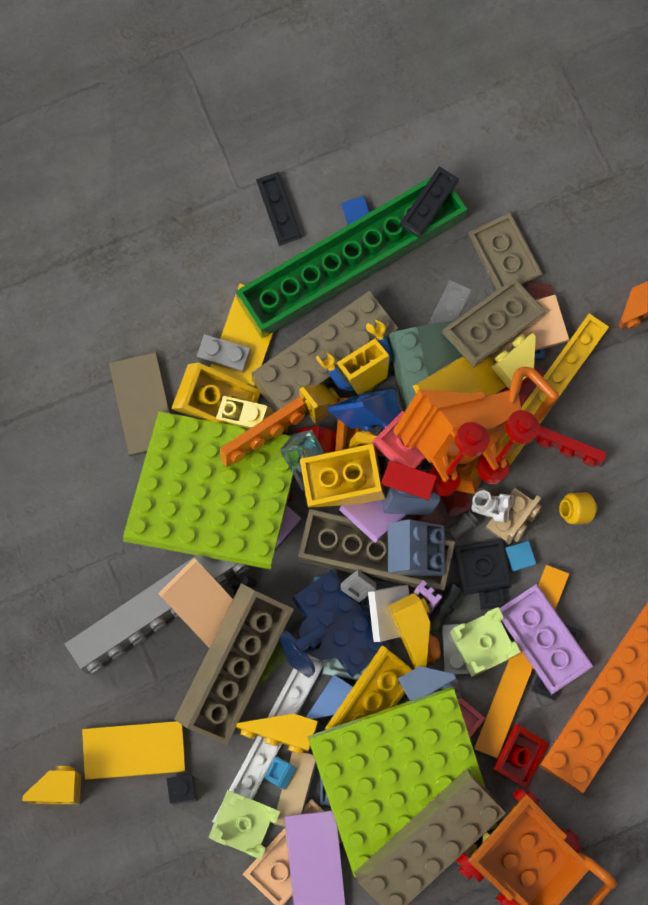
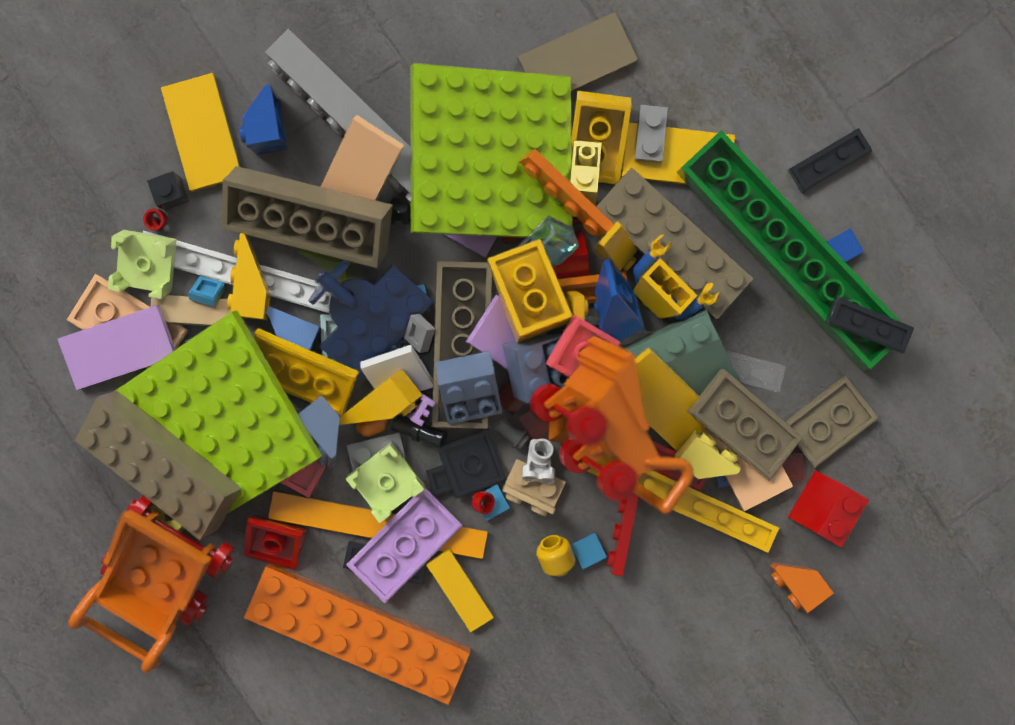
camera: 70 degrees right, 10 degrees up
yellow slope [22,766,81,805] -> none
red tile [381,460,437,501] -> none
none -> red hinge [143,209,168,230]
none -> blue slope [239,85,288,155]
none -> yellow tile [426,549,494,632]
none -> red hinge [471,491,495,515]
none -> dark azure tile [571,532,607,569]
none -> red slope [787,470,869,548]

